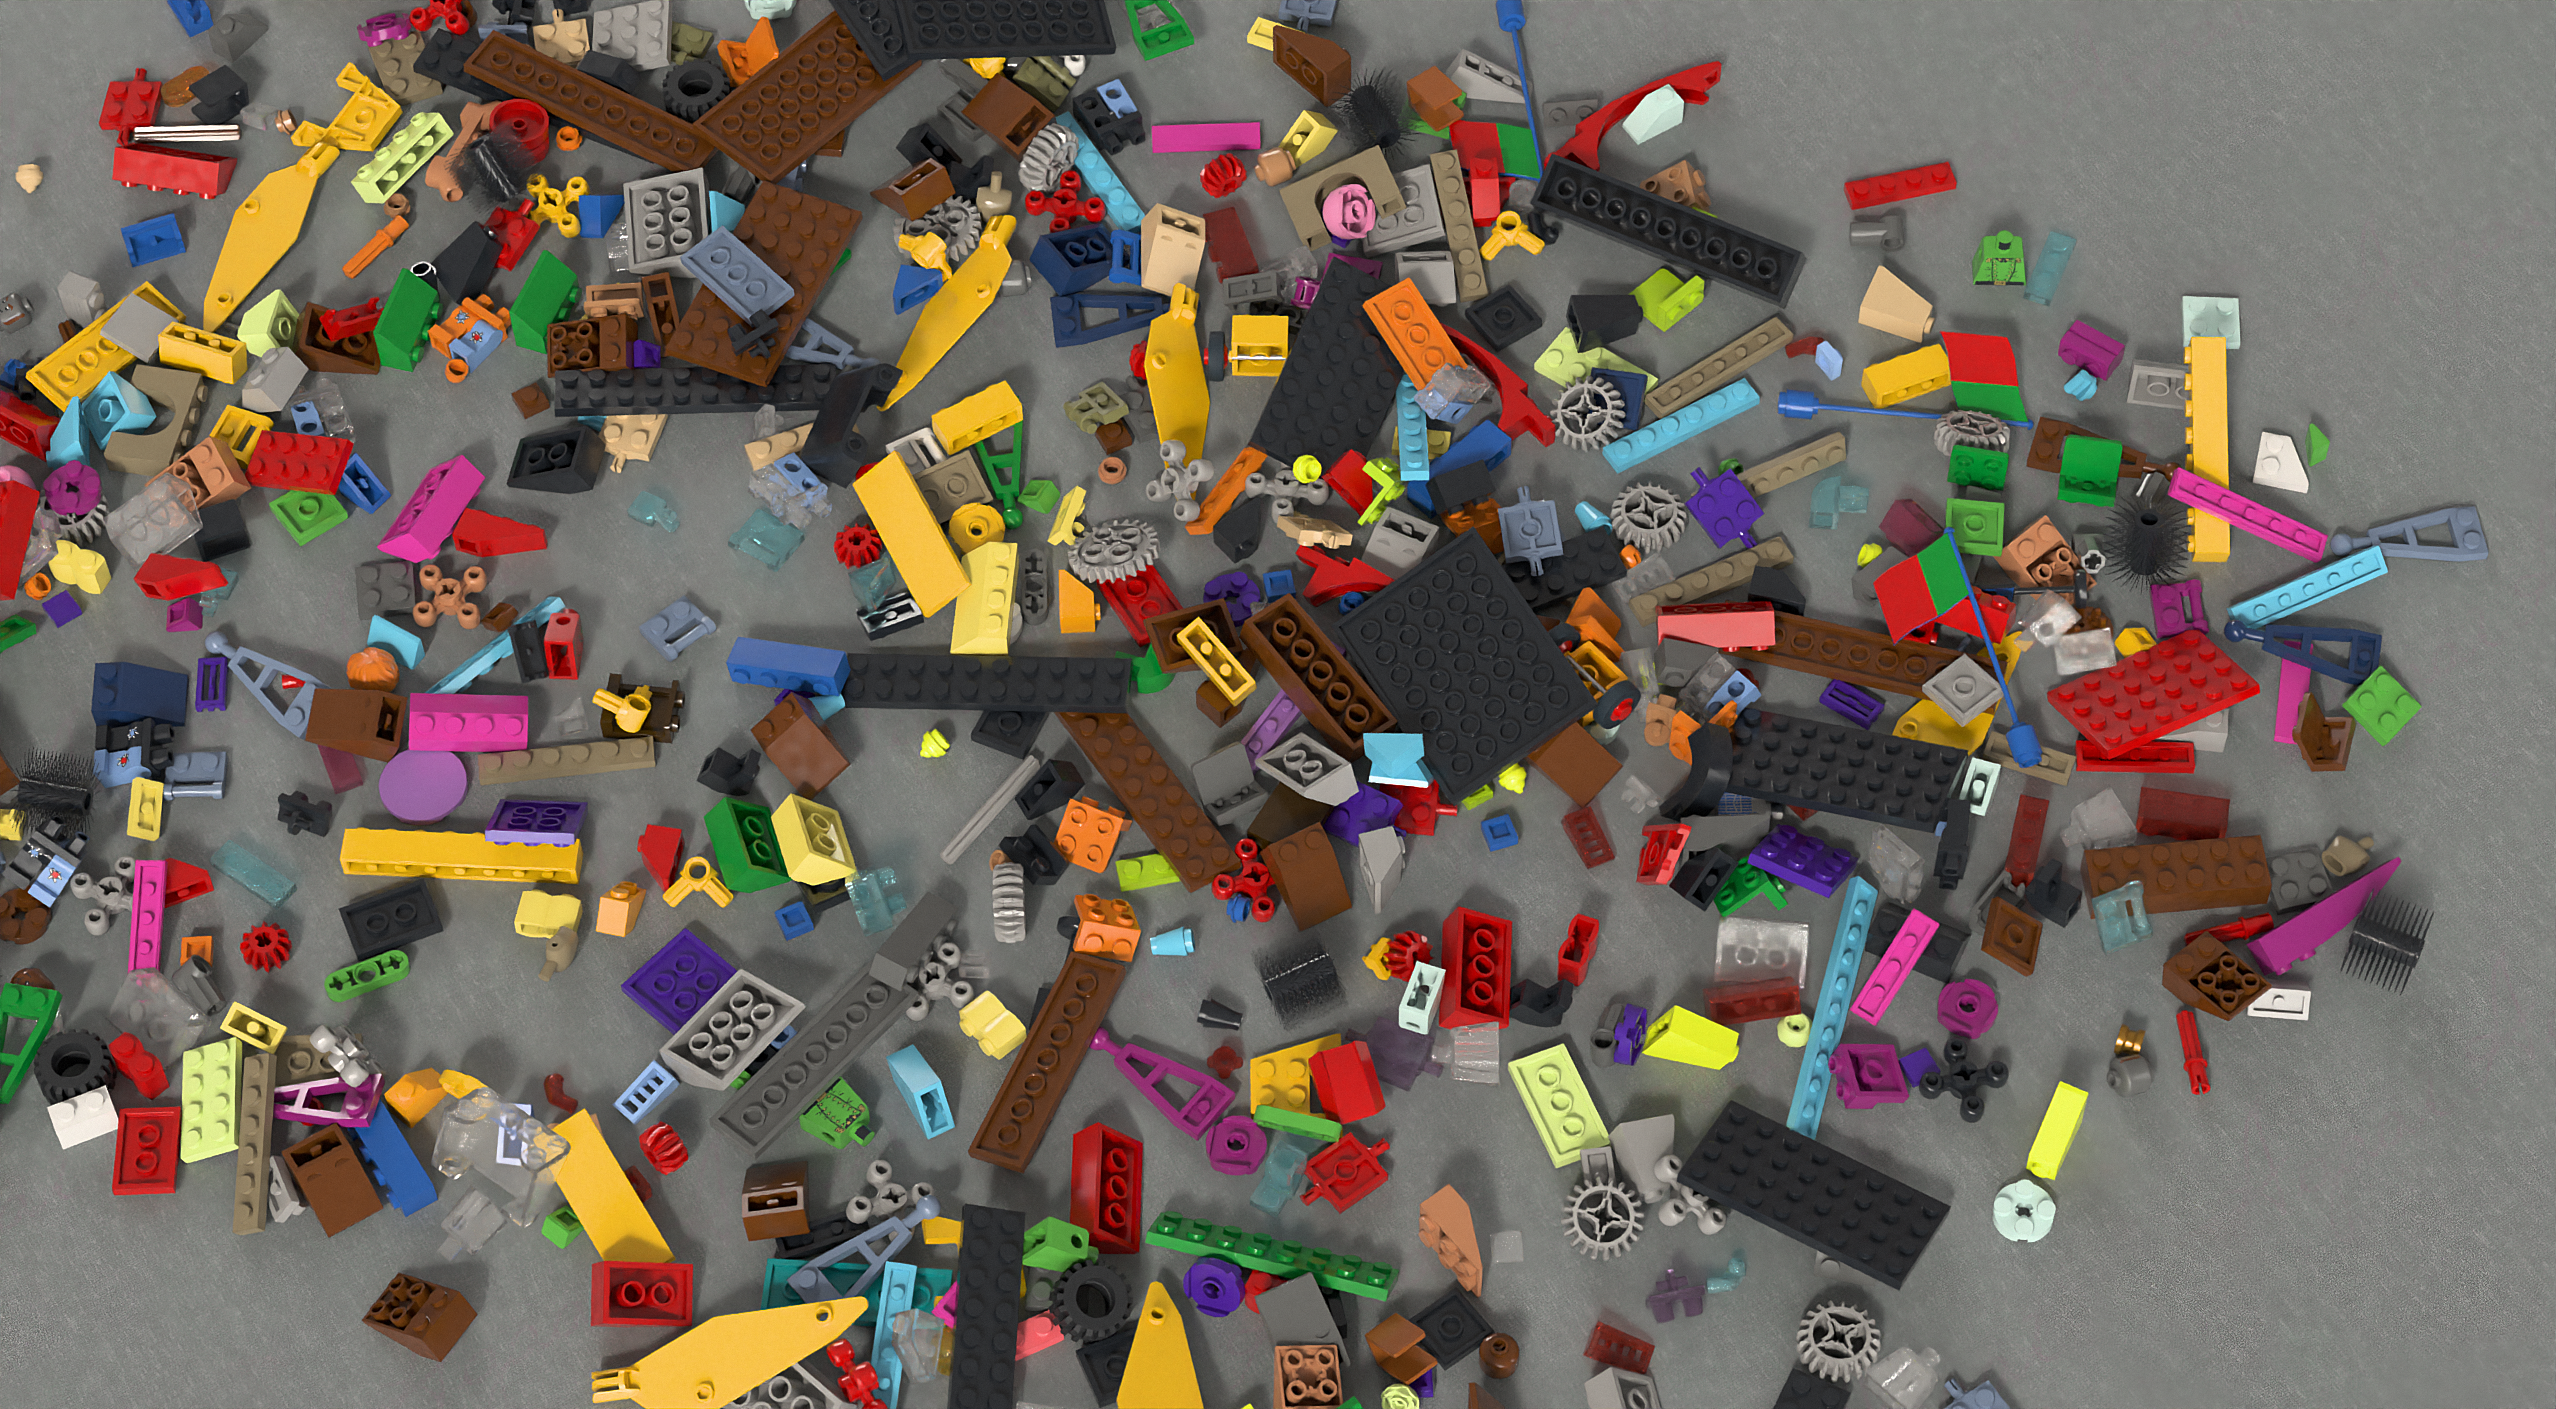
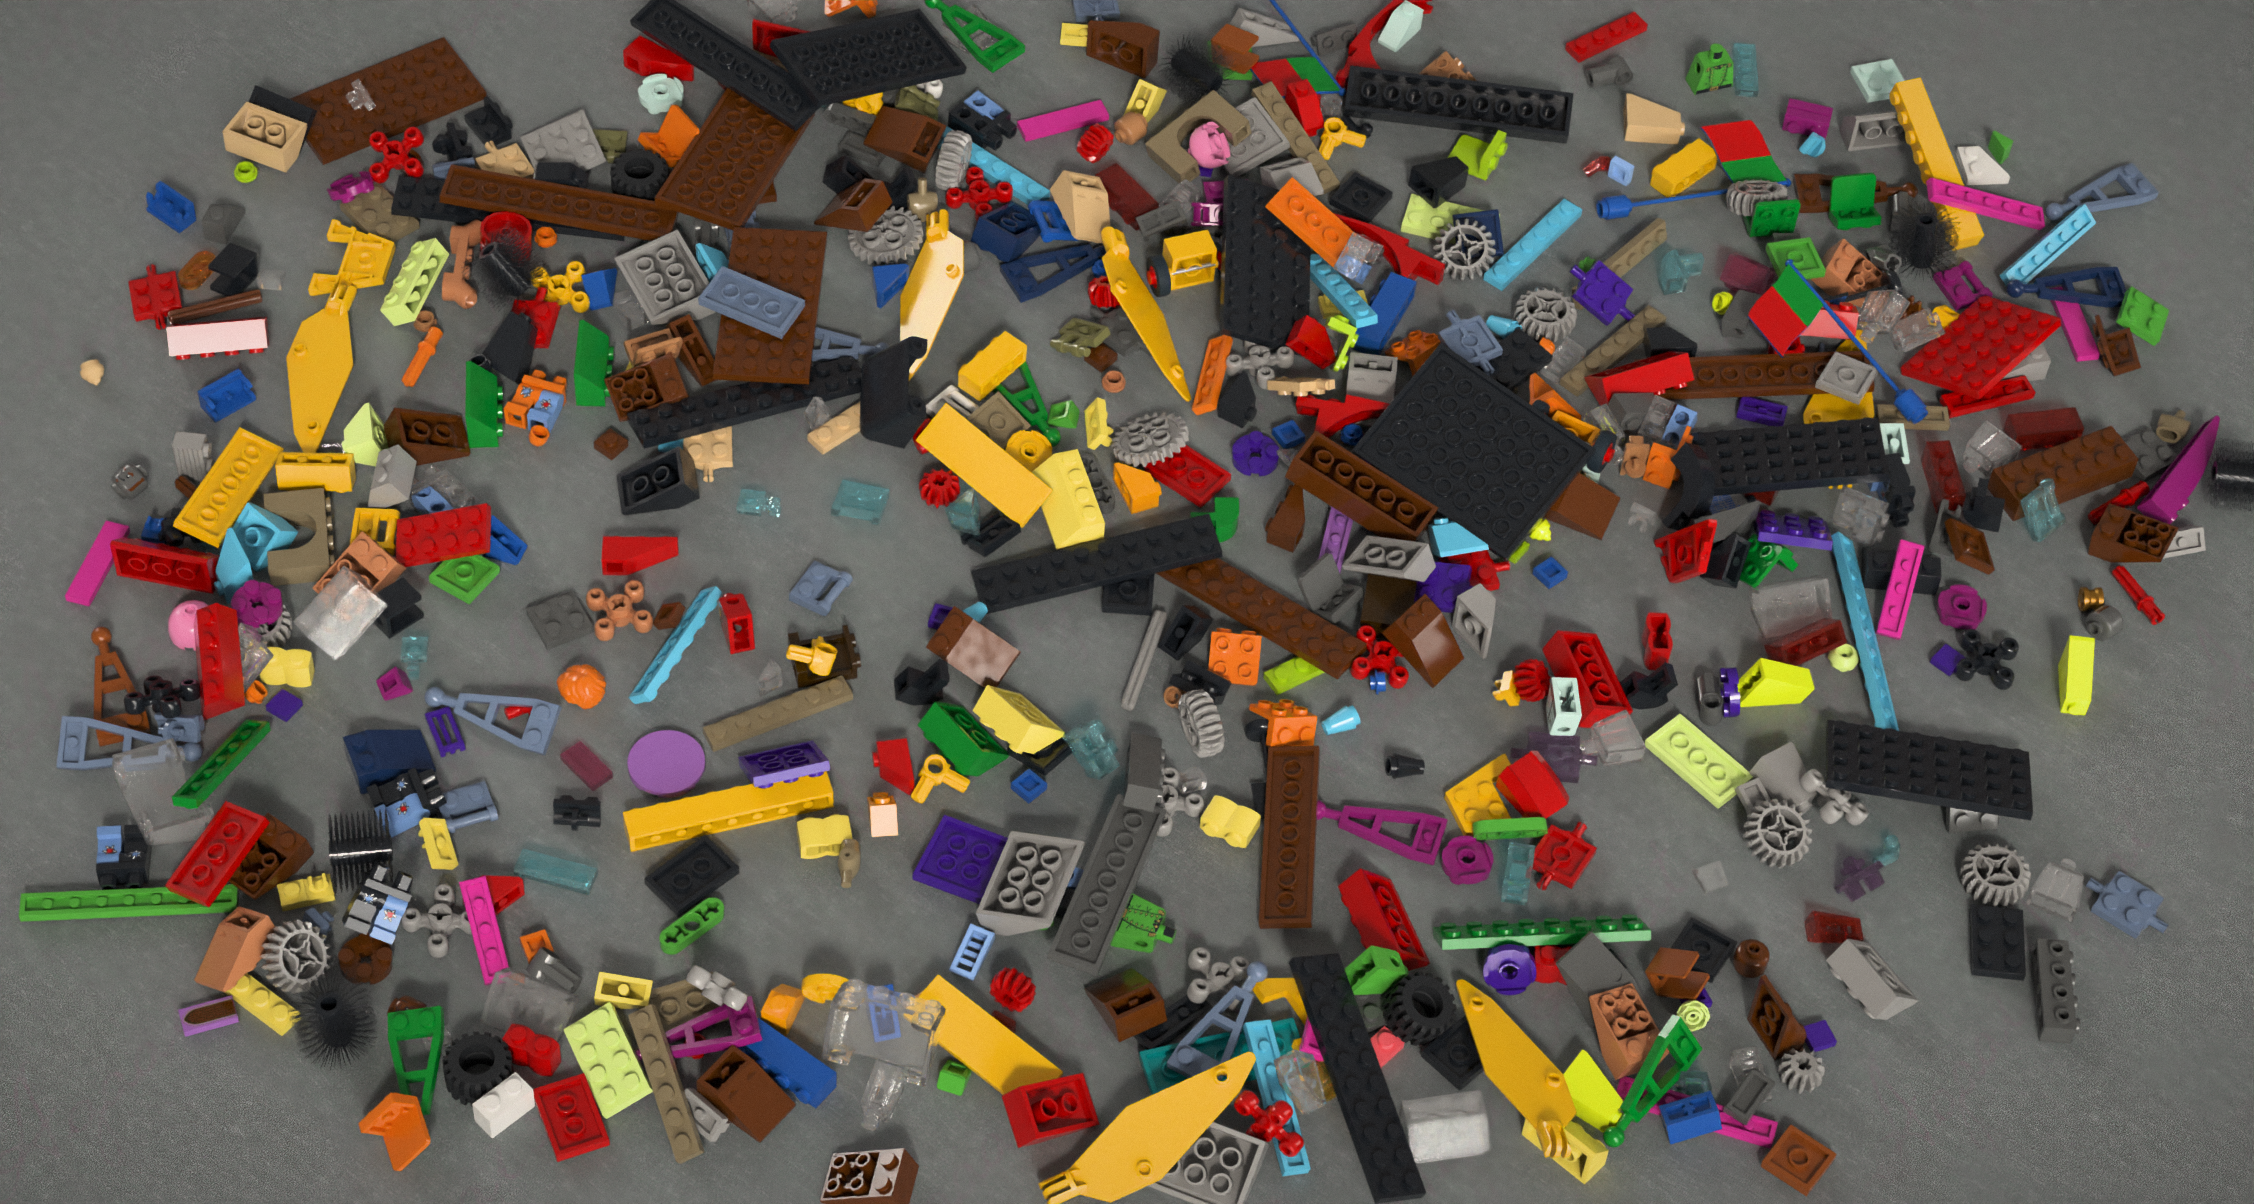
camera: 25 degrees left, 5 degrees down
light grey tile [100,292,179,363] -> none
red slope [133,553,228,601] -> none
red gear [240,921,292,973] -> none
medium nougat plate [275,109,298,135] -> none
reddish brown slope [304,688,407,763] -> none
red hinge [319,297,384,342] -> none
medium azure slope [367,615,425,670] -> none
dark pink slope [377,455,485,563] -> none
dark pink slope [409,693,528,752] -> none
black hinge [507,620,549,684] -> none
clear red arm [543,1073,578,1114] -> none
dark purple tile [633,339,661,369] -> none
blue brick [726,637,851,696] -> none
black hips [727,309,779,359] -> none
clear hips [748,452,833,530] -> none
medium azure slope [886,1044,955,1140] -> none
yellow axle [898,232,953,282] -> none
neon yellow plate [920,728,951,758] -> none
reddish brown slope [1143,598,1243,674] -> none
light grey gear [1146,440,1214,522] -> none
yellow brick [1176,617,1257,707] -> none
clear red plate [1207,1046,1243,1079] -> none
black piece [1252,925,1348,1033] -> none
neon yellow plate [1293,455,1321,483] -> none
medium azure slope [1363,733,1424,779] -> none
nougat slope [1418,1184,1483,1298] -> none
black brick [1425,459,1496,516] -> none
clear red slope [1561,806,1615,870] -> none
dark tan plate [1644,317,1793,419] -> none
magenta plate [1828,1044,1909,1109] -> none
light aqua plate [1993,1180,2056,1242] -> none

